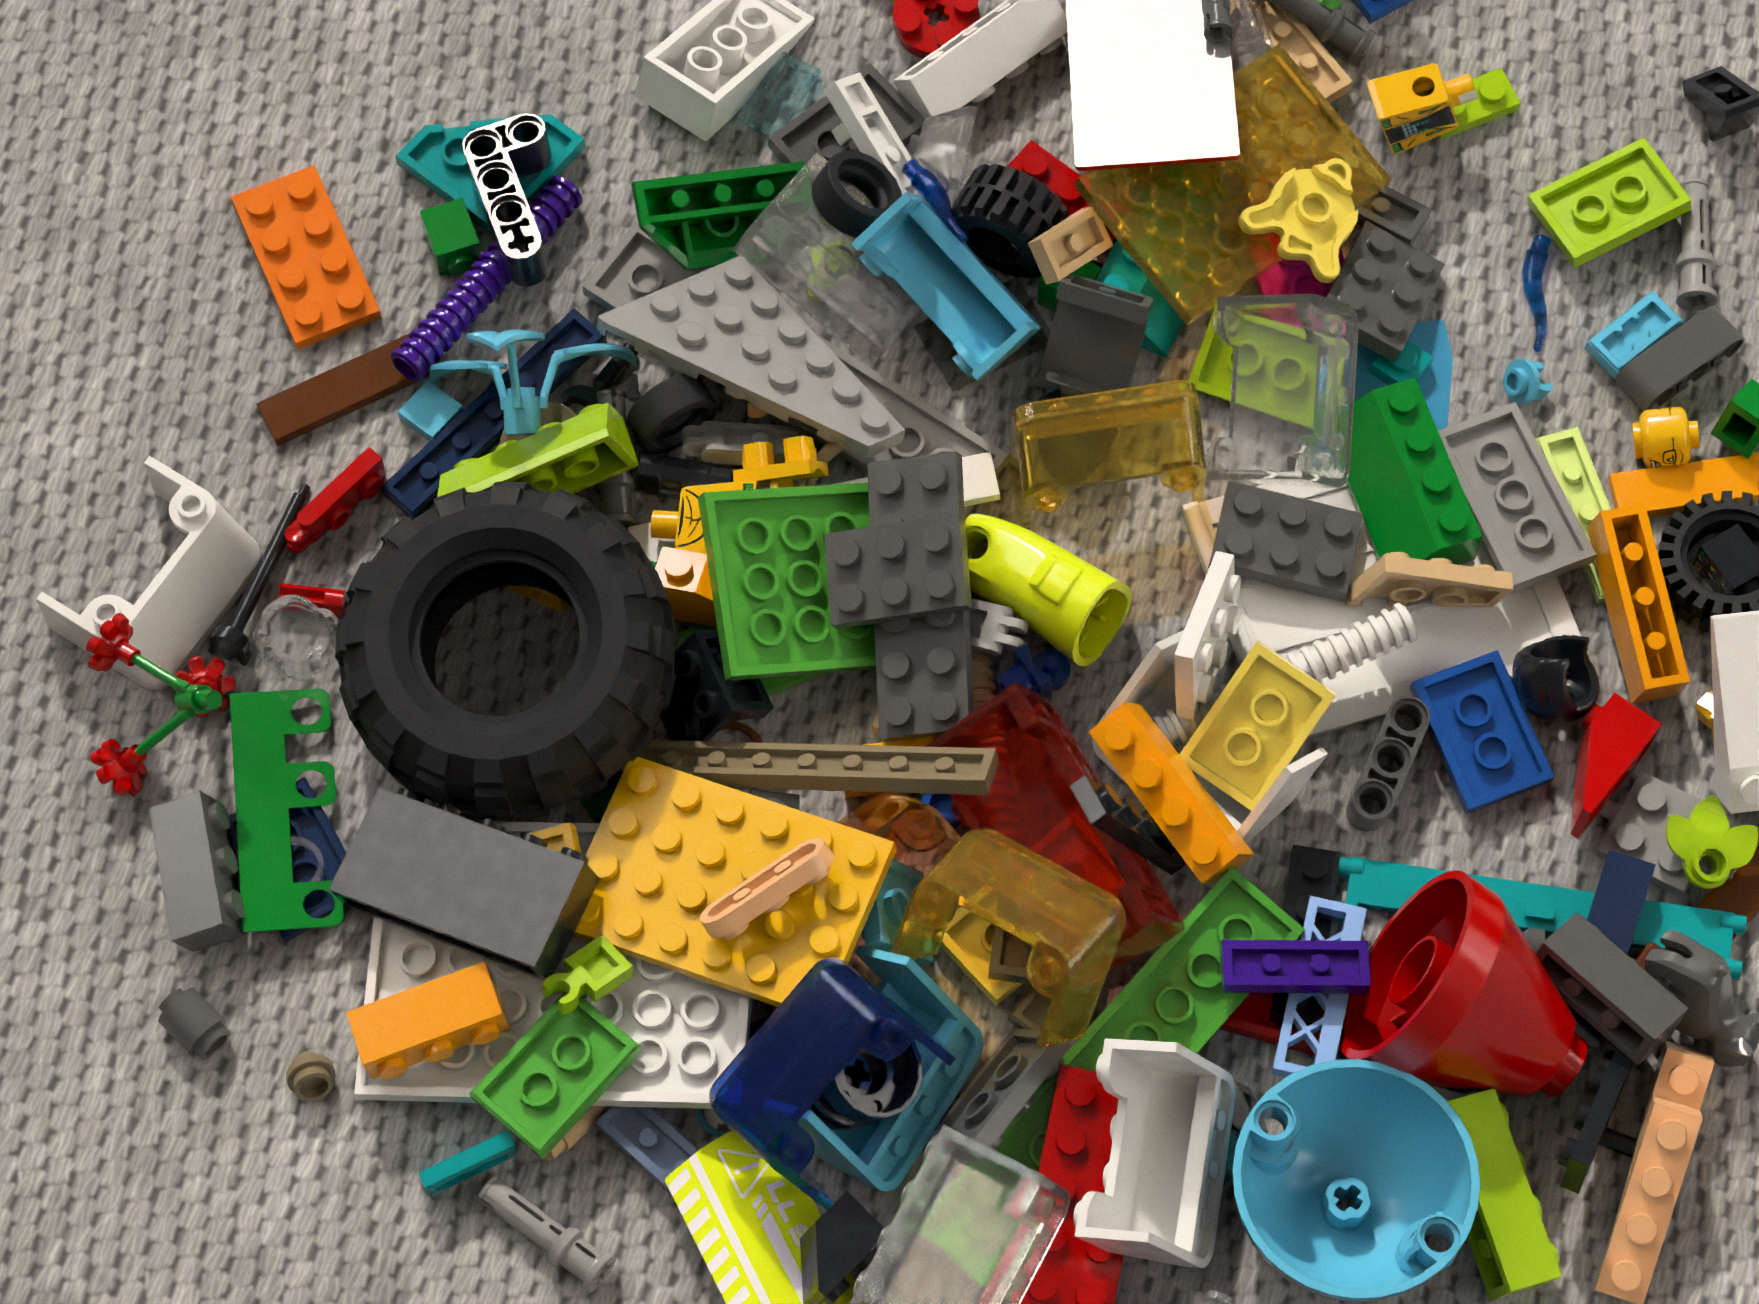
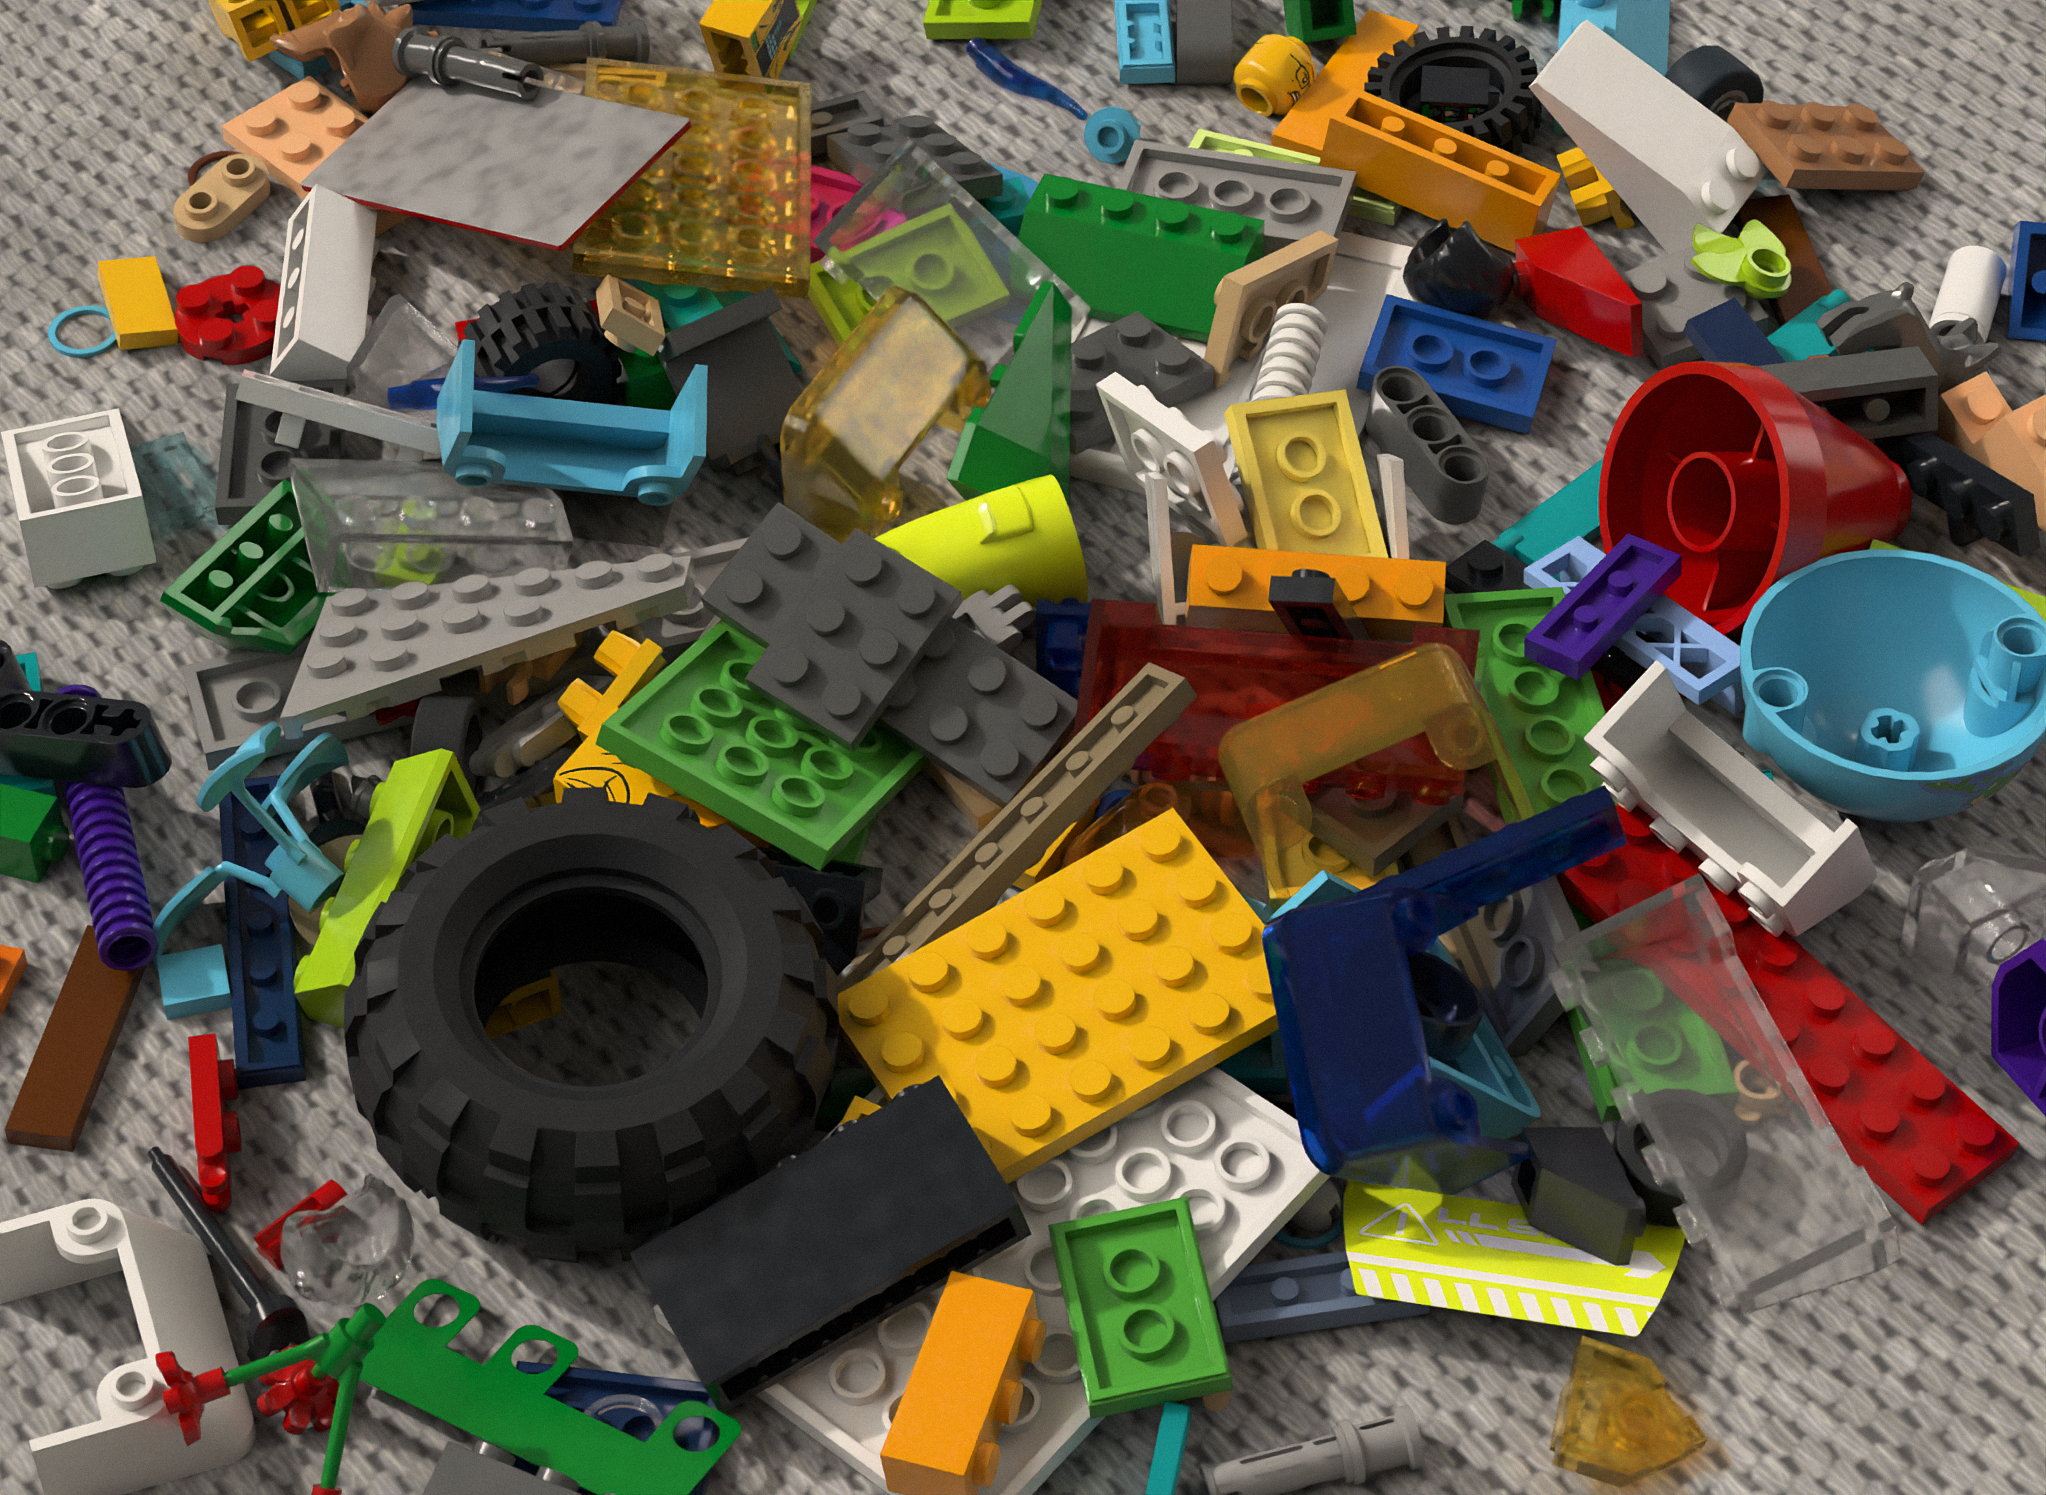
camera: 50 degrees left, 20 degrees down
lime plate [543,934,633,1015] -> none
light nougat plate [700,837,834,940] -> none
black tyre [812,150,902,238] -> none
light yellow tile [1238,158,1358,283] -> none
none -> green wedge [946,280,1072,505]
none -> clear blue plate [1356,785,1627,943]

